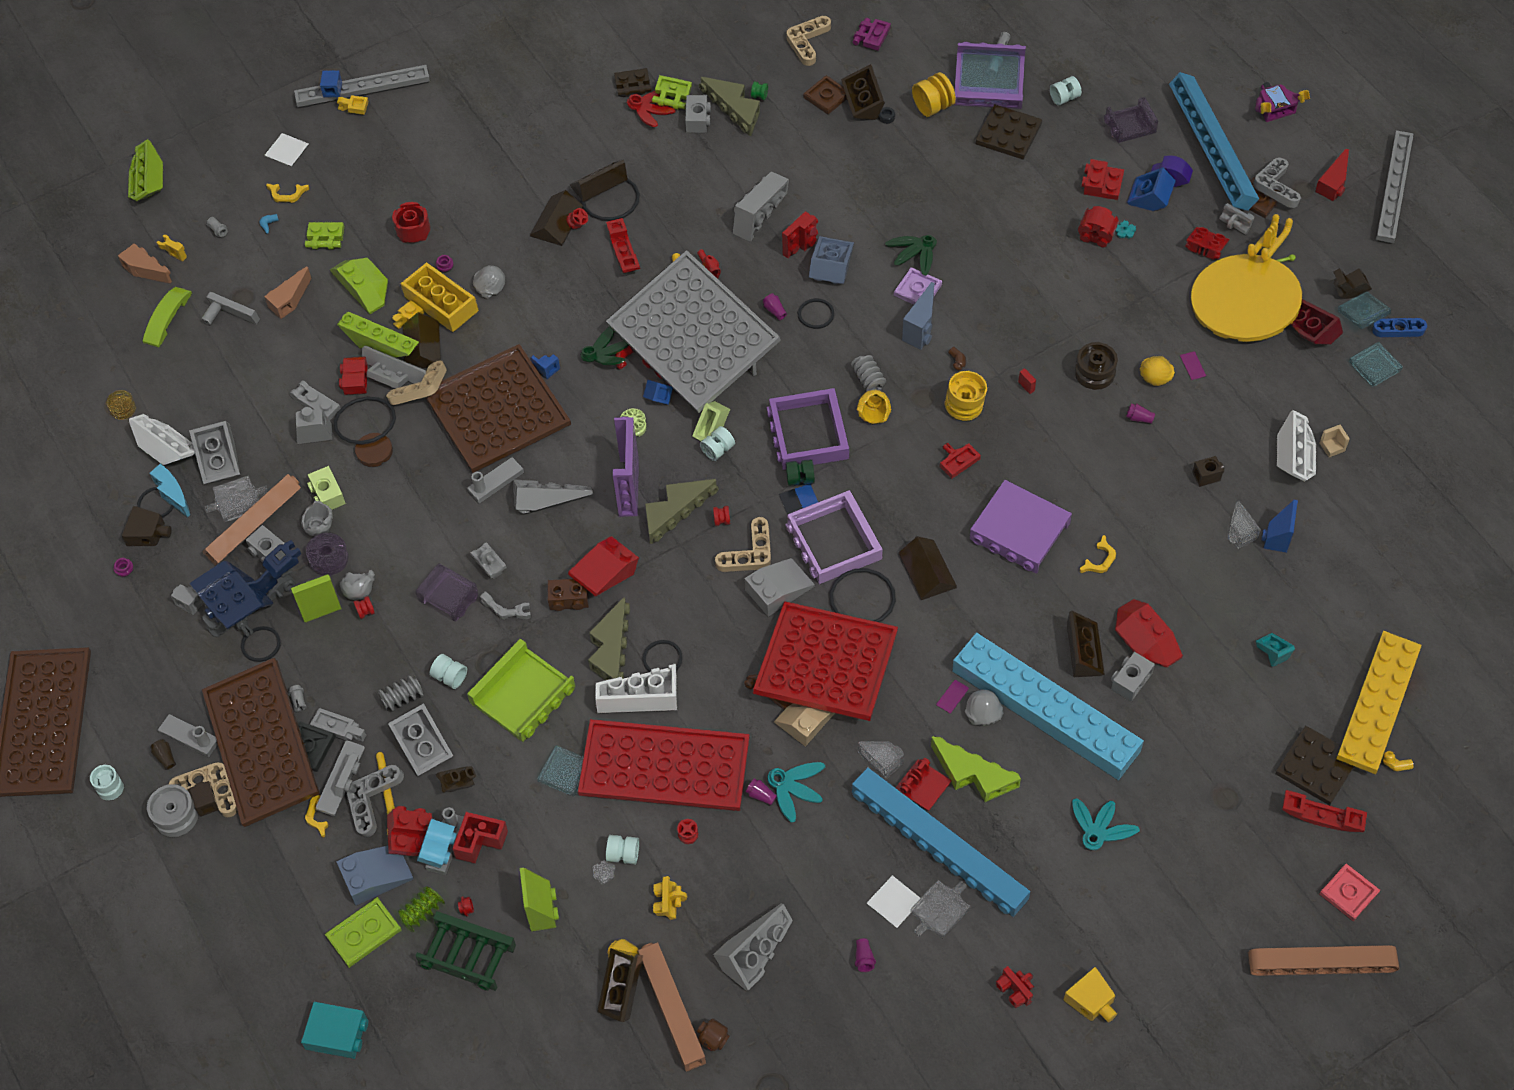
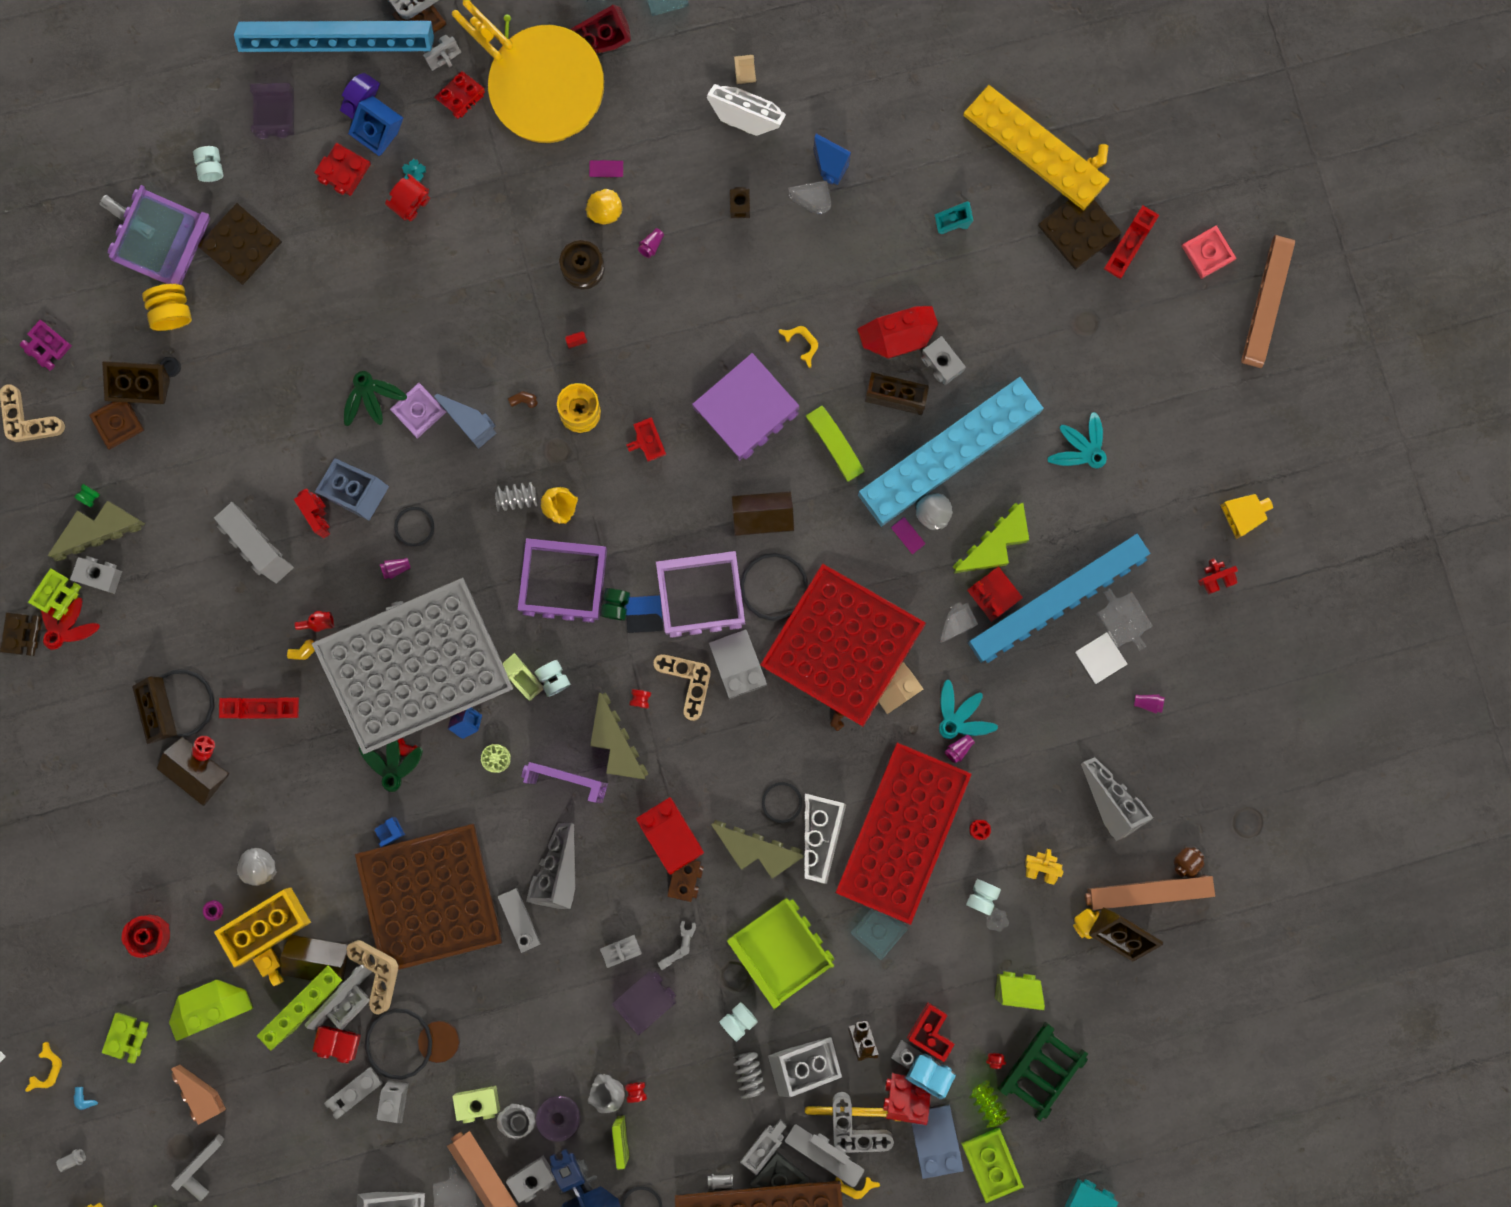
camera: 75 degrees left, 25 degrees up
none -> lime slope [805,406,864,482]

